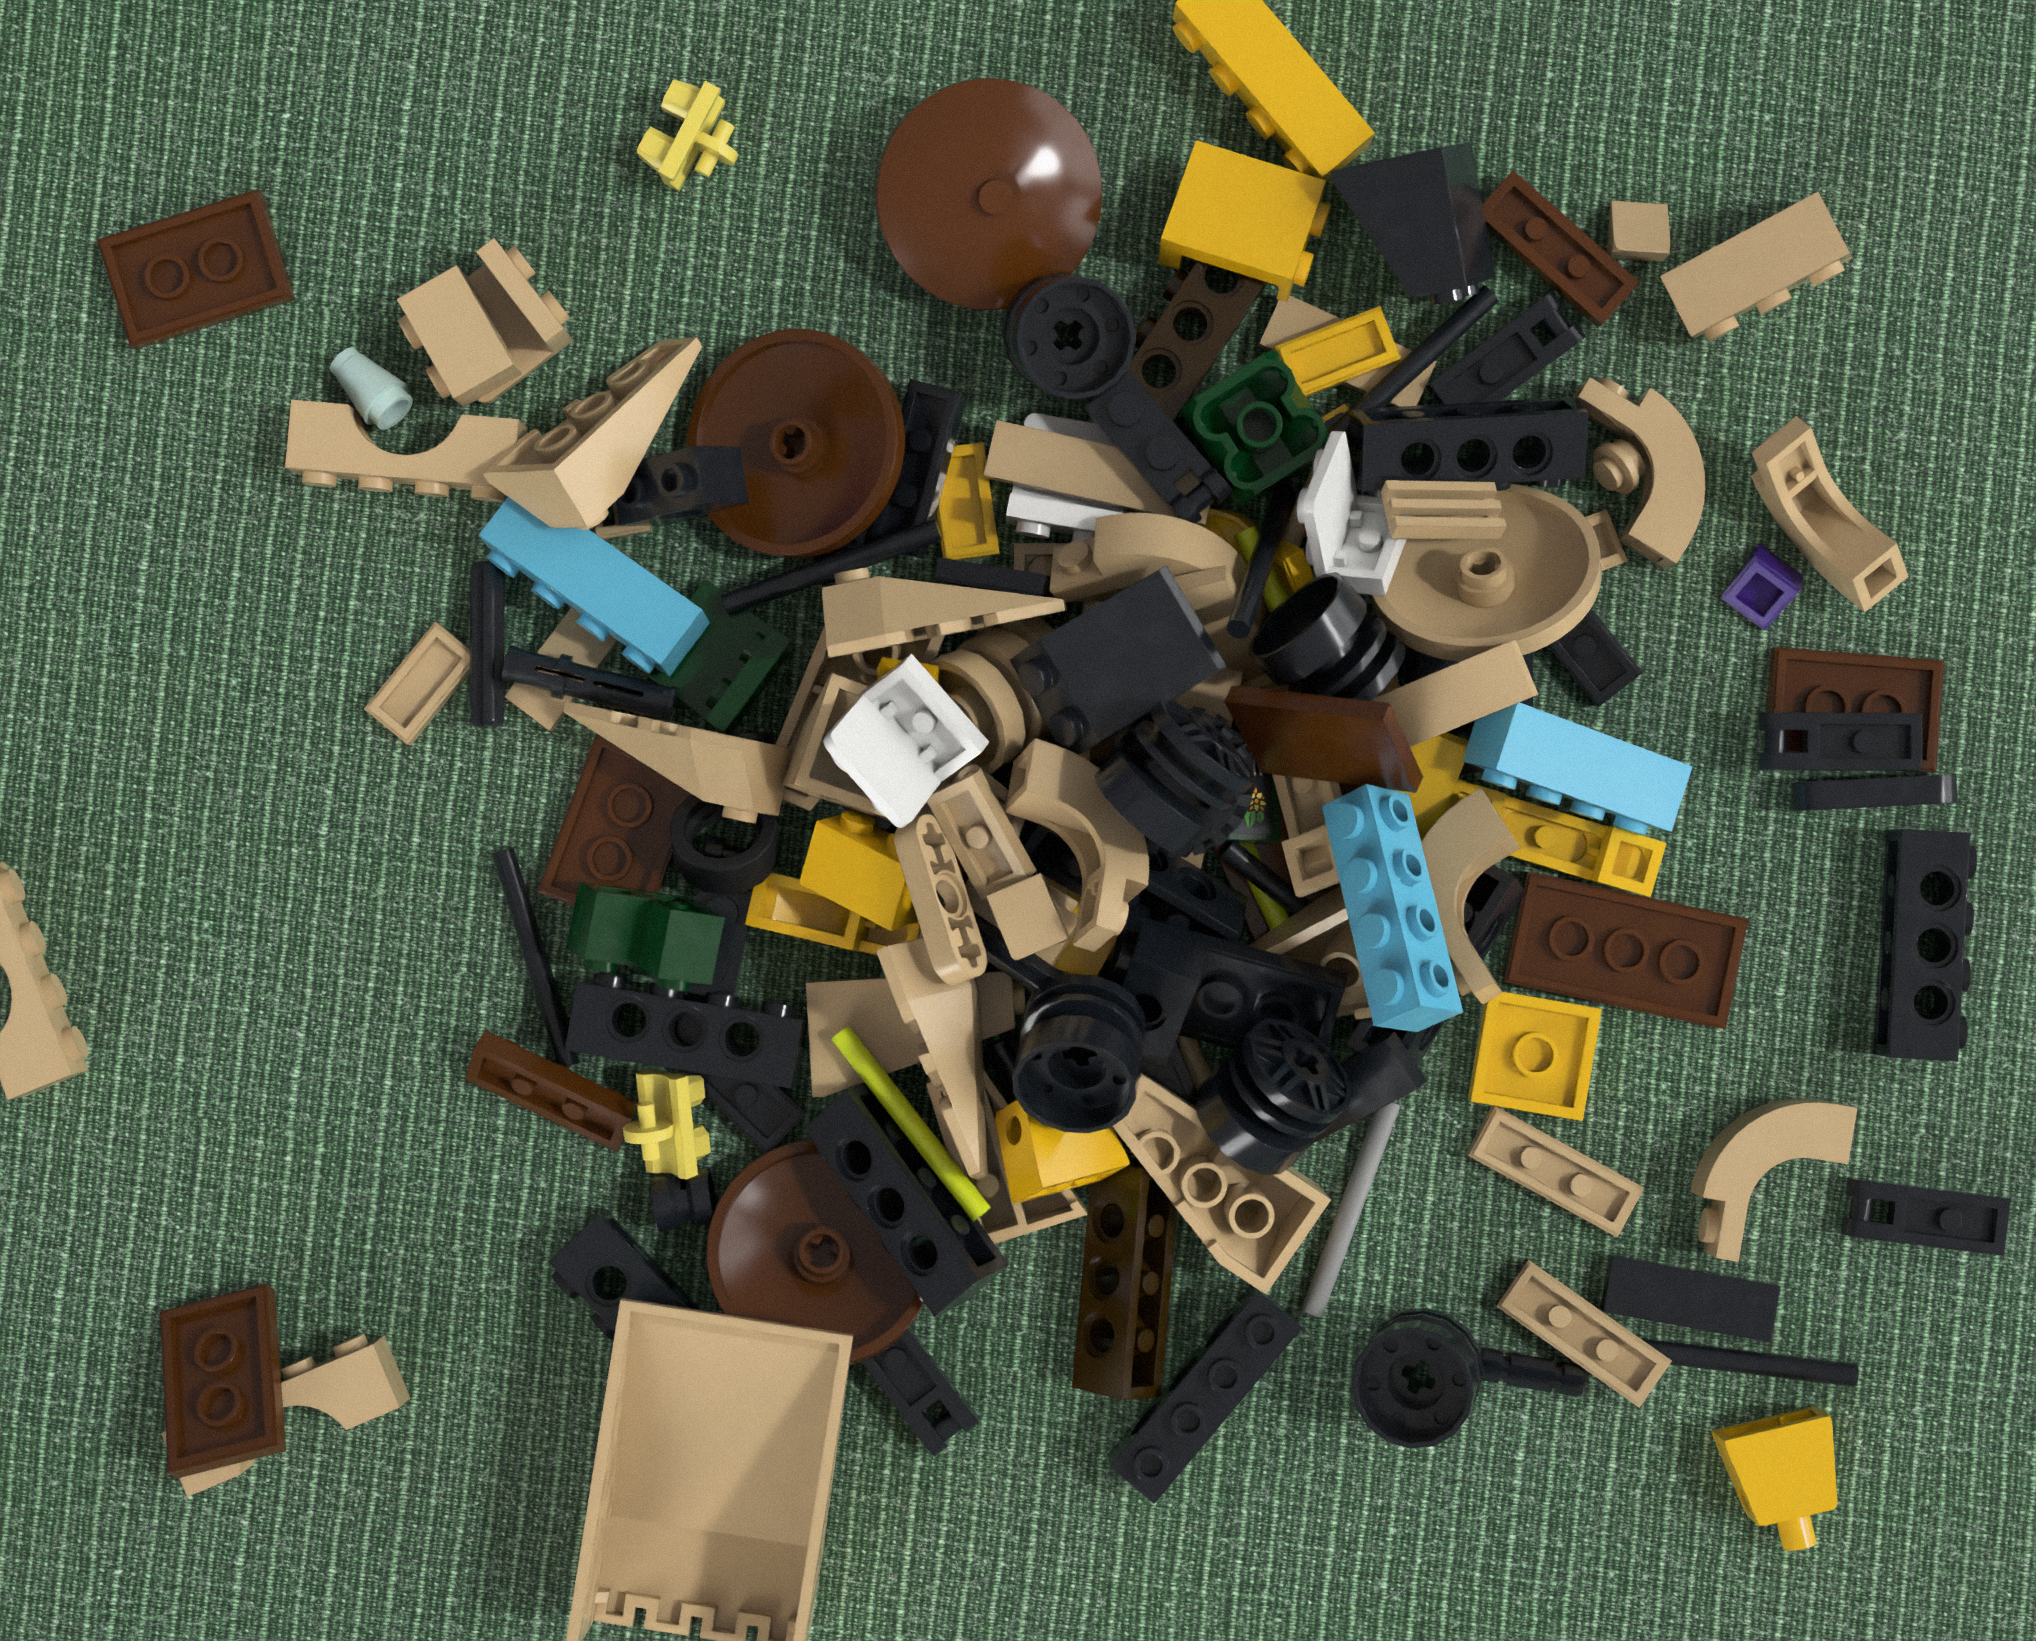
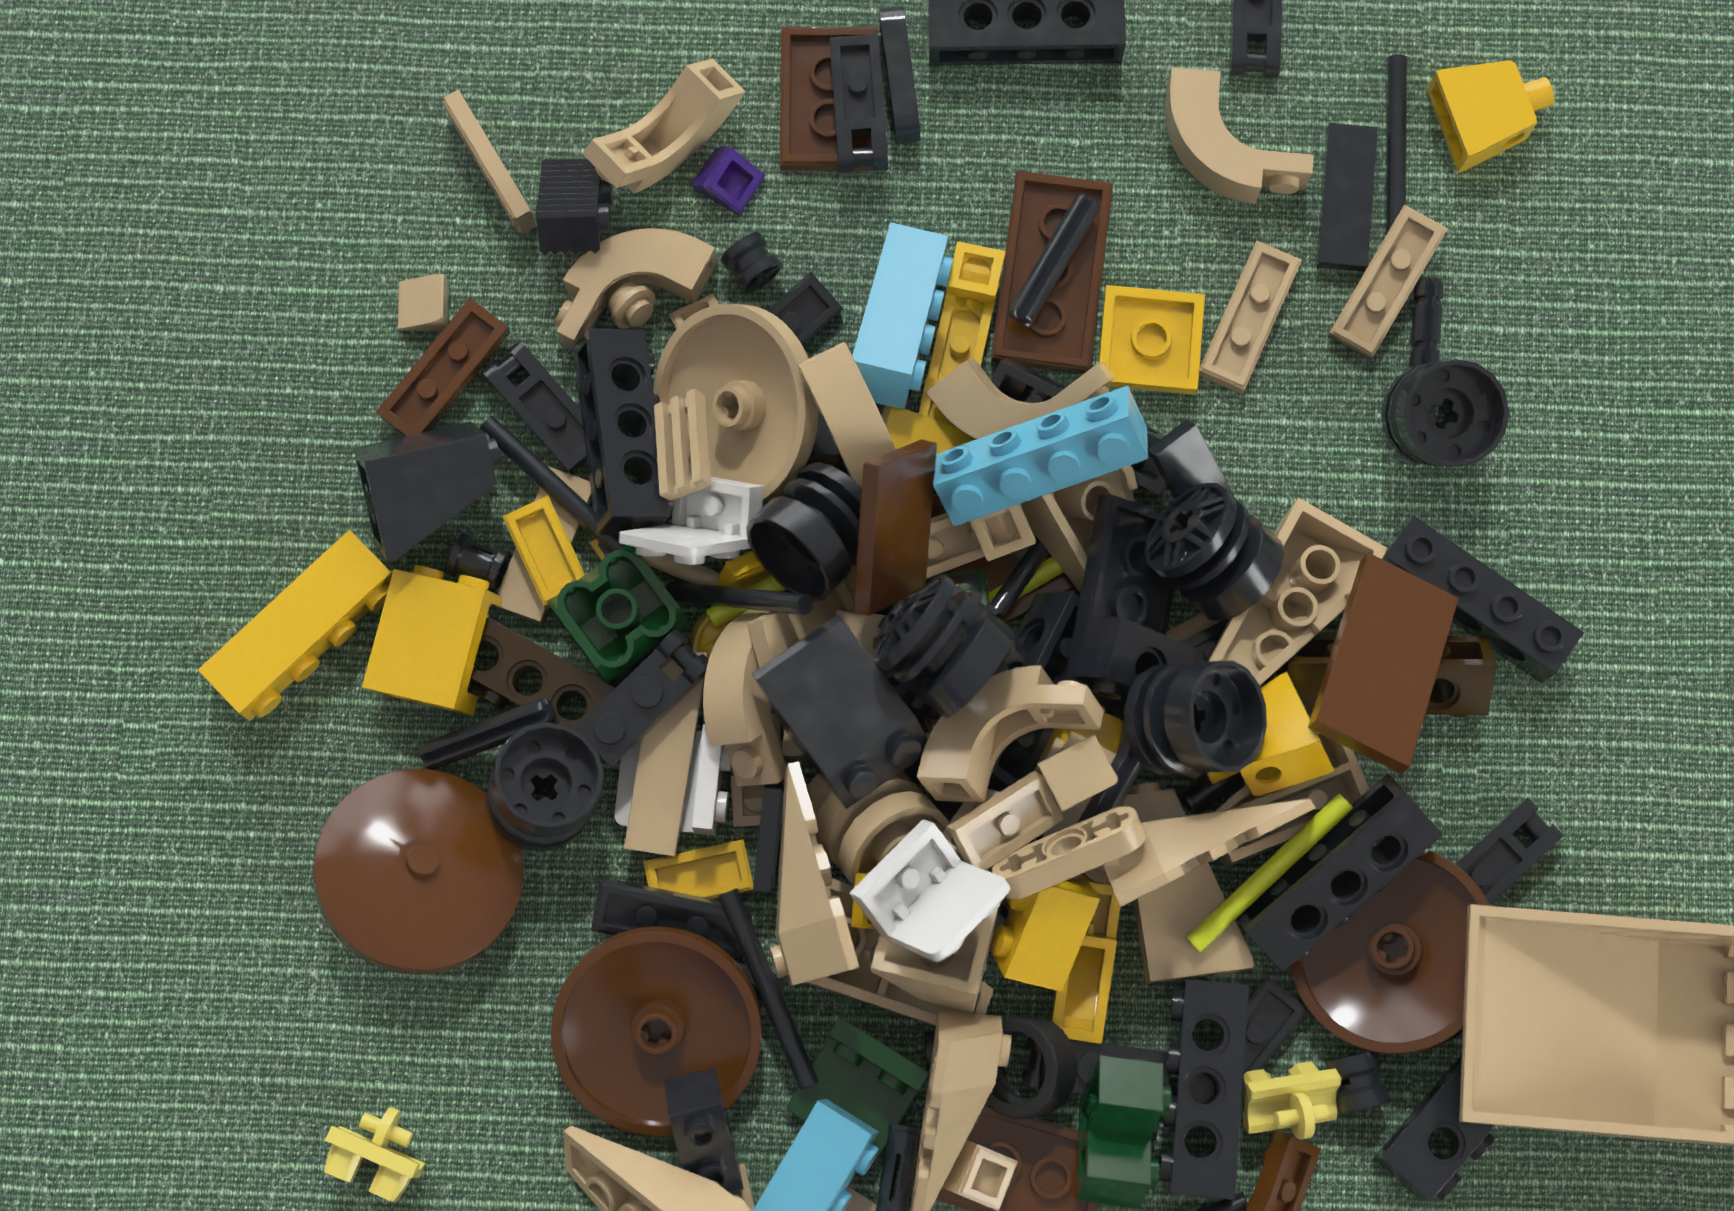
camera: 95 degrees left, 10 degrees down
light grey bar [1301,1102,1401,1318] -> none
tan wedge [1660,192,1853,342] -> none
none -> black axle [418,698,557,770]
none -> tan tile [443,90,537,234]
none -> black bush [446,533,511,592]
none -> black brick [536,158,613,255]
none -> black wheel [721,232,783,294]
none -> tan slope [942,1140,1018,1211]
none -> black axle [1008,193,1099,327]
none -> reddish brown tile [1308,552,1459,774]

